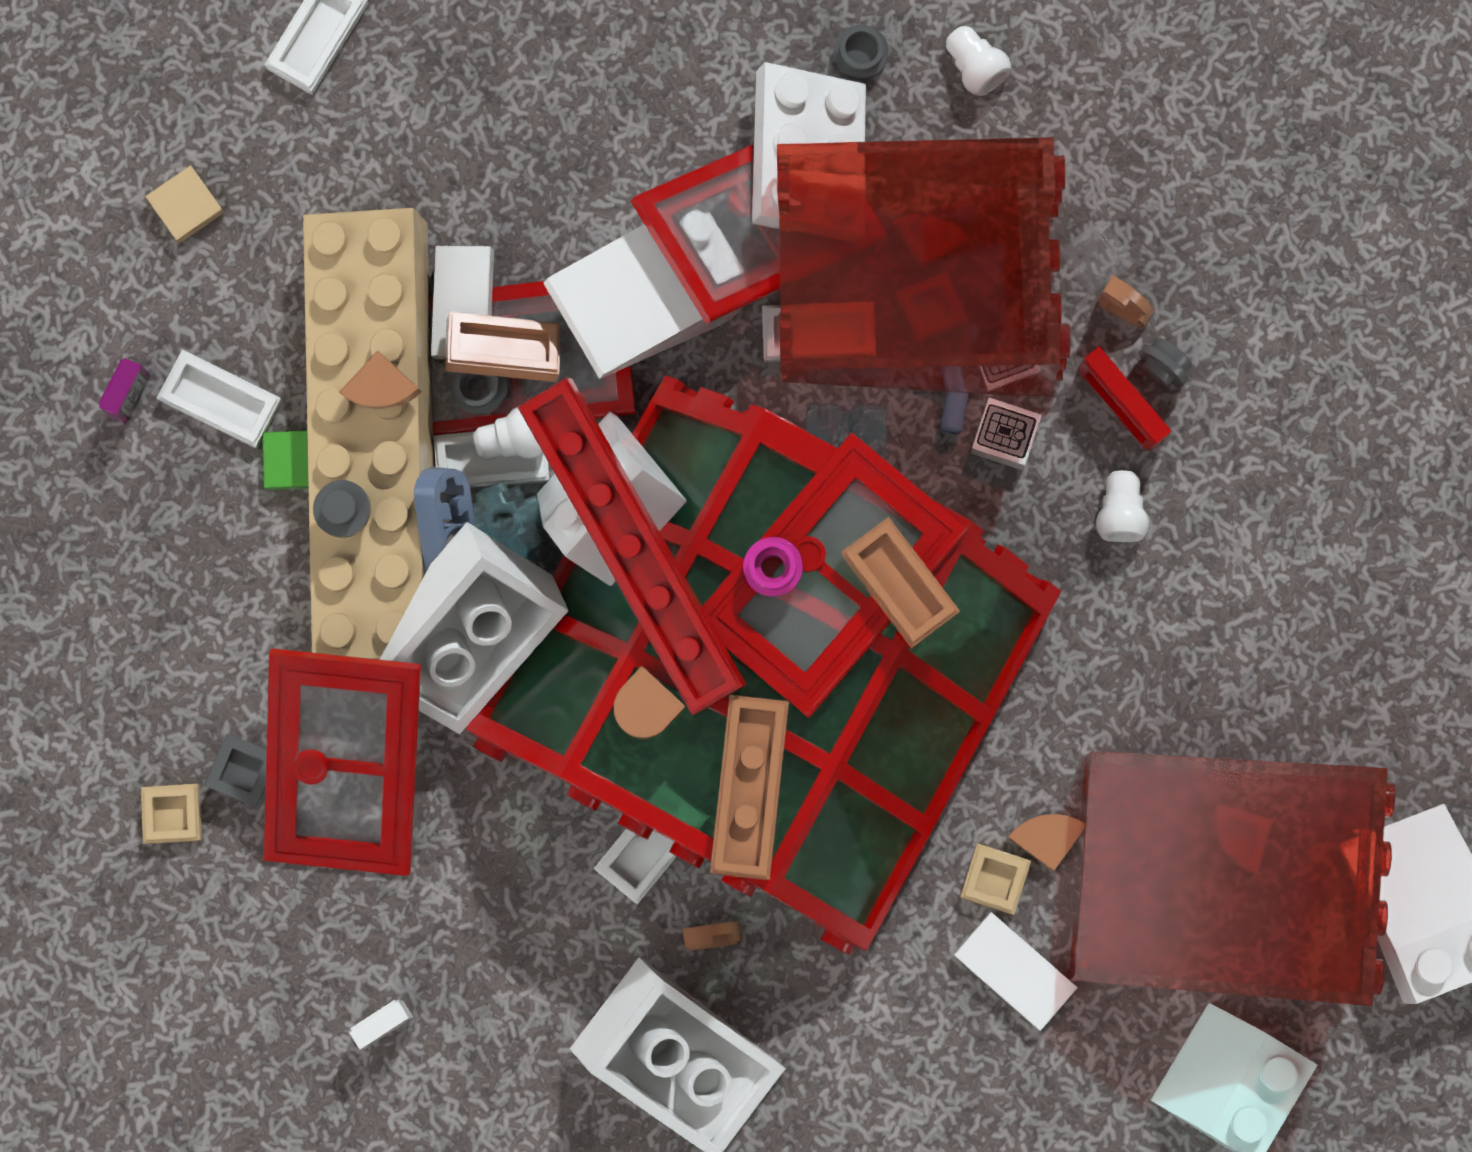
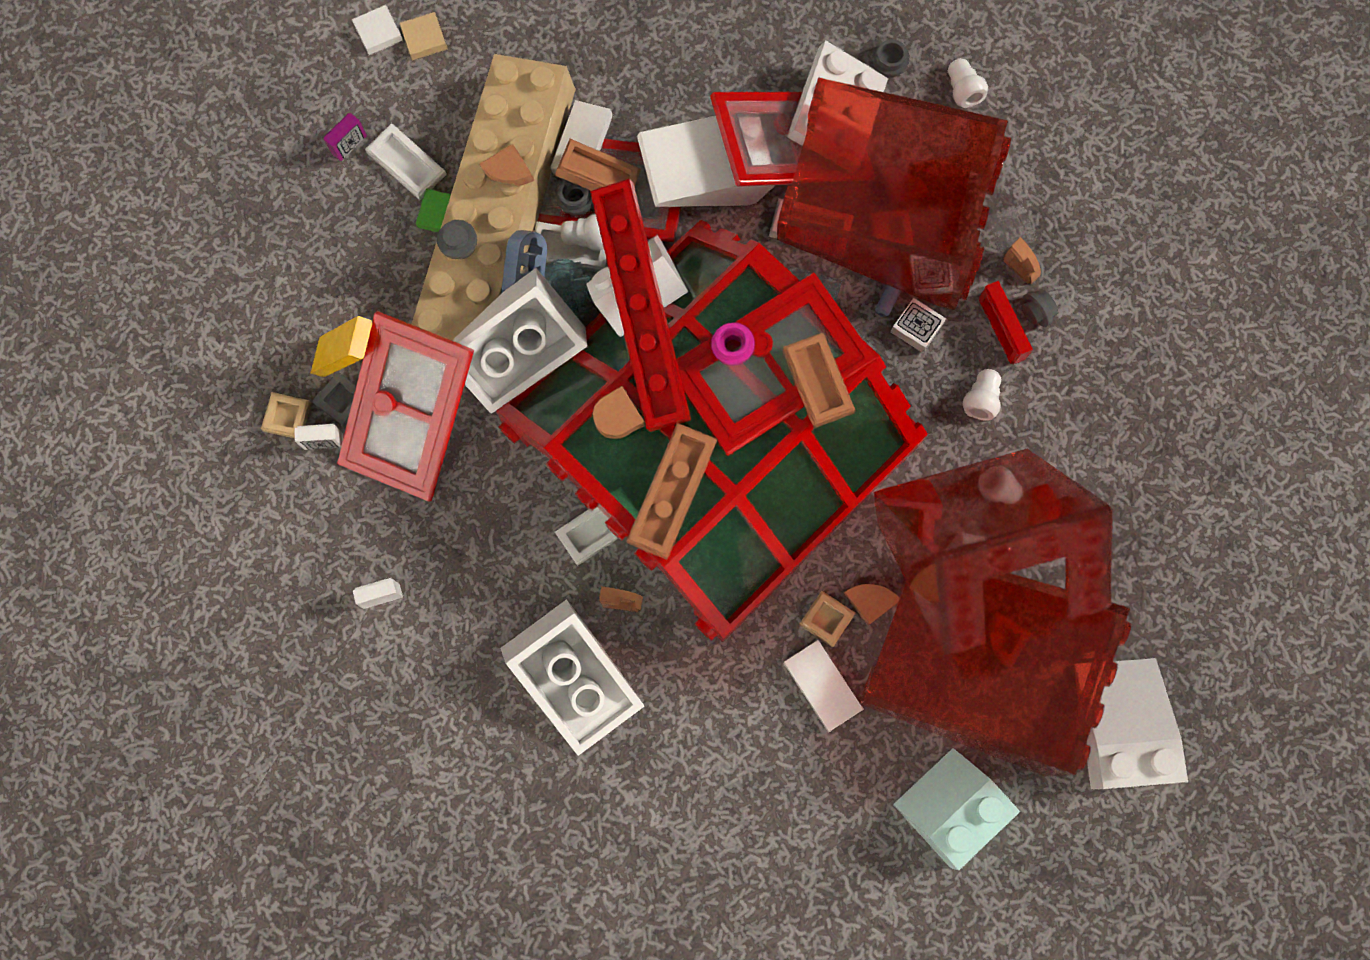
camera: 20 degrees right, 5 degrees down
none -> white tile [295,424,343,450]
none -> yellow tile [310,316,372,377]
none -> white tile [352,5,403,55]
none -> clear red windscreen [874,449,1112,656]

